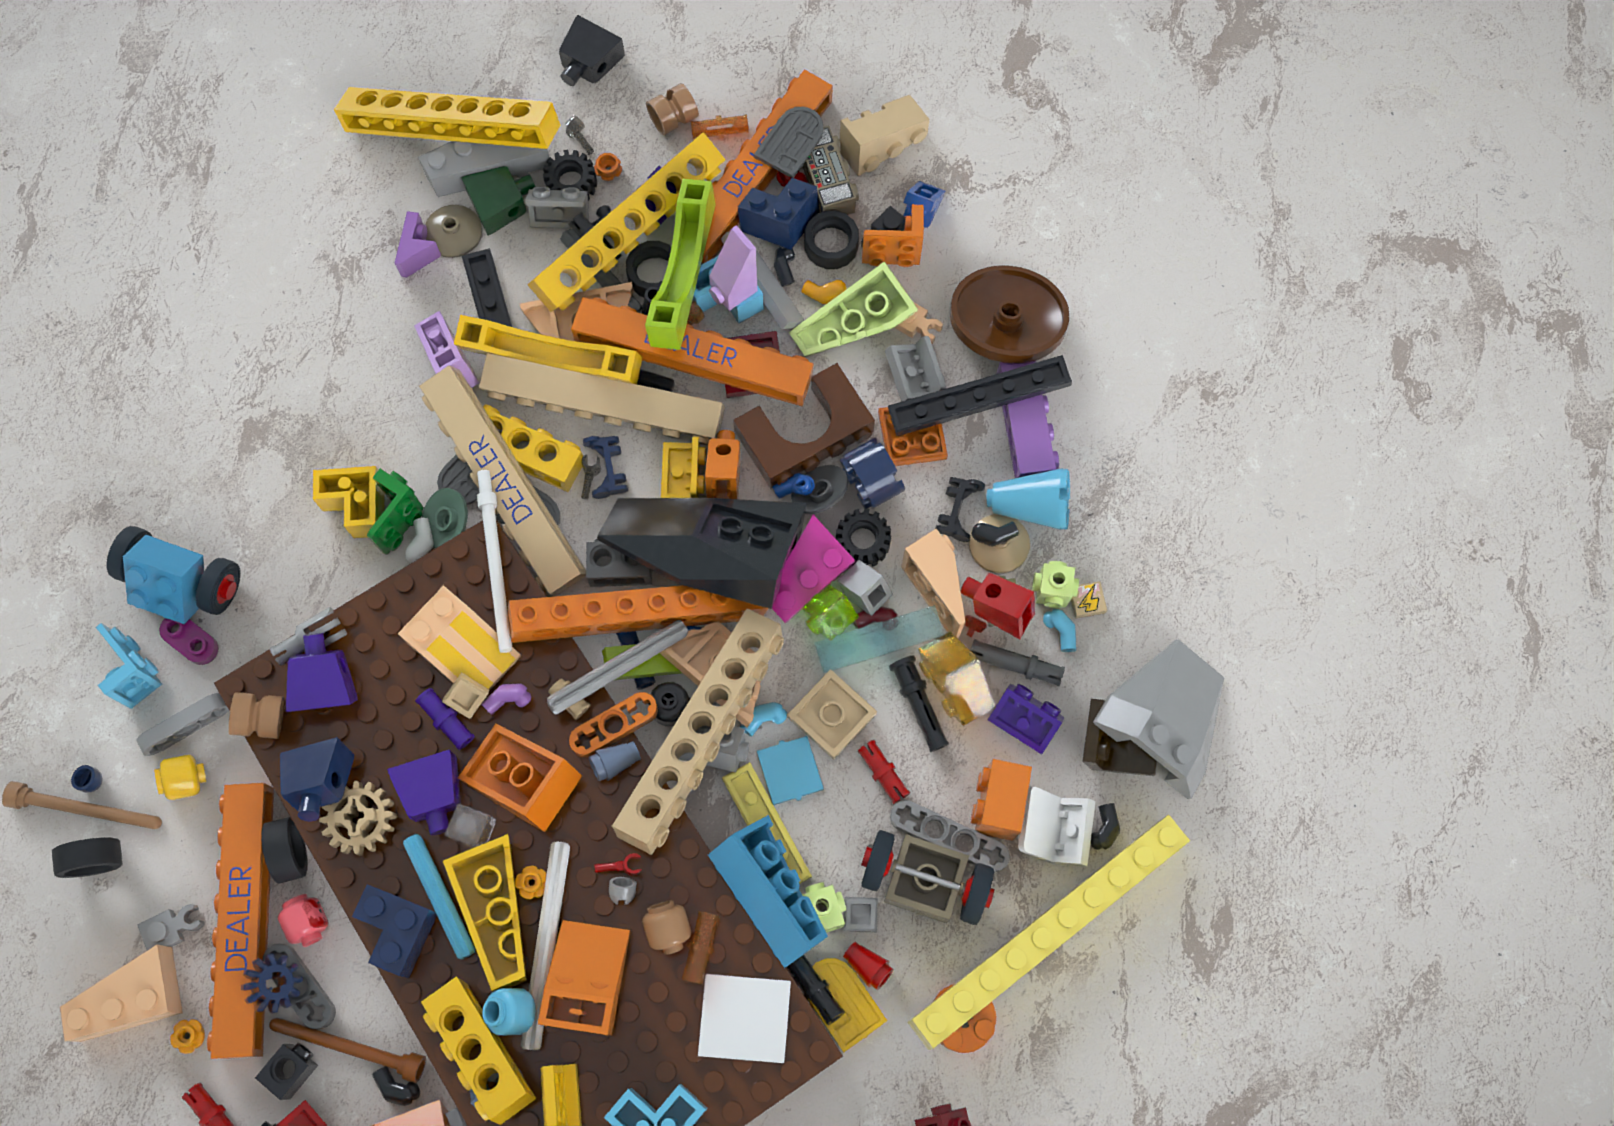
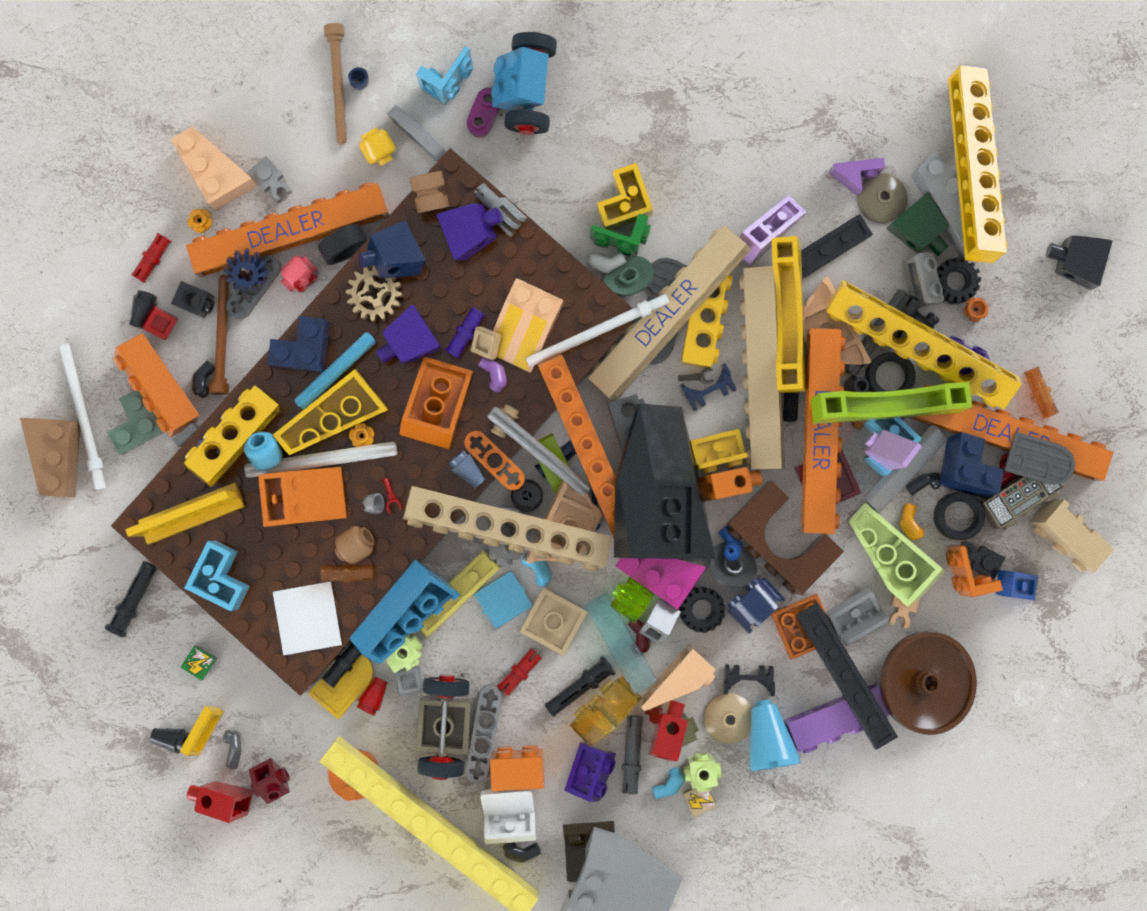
camera: 75 degrees right, 15 degrees up
black tyre [52,837,123,878] -> none
clear brick [445,803,497,848] -> none
clear smoke hand [566,115,594,155] -> none
medium nougat wheel [646,83,699,136] -> none
black arm [971,521,1019,547] -> none

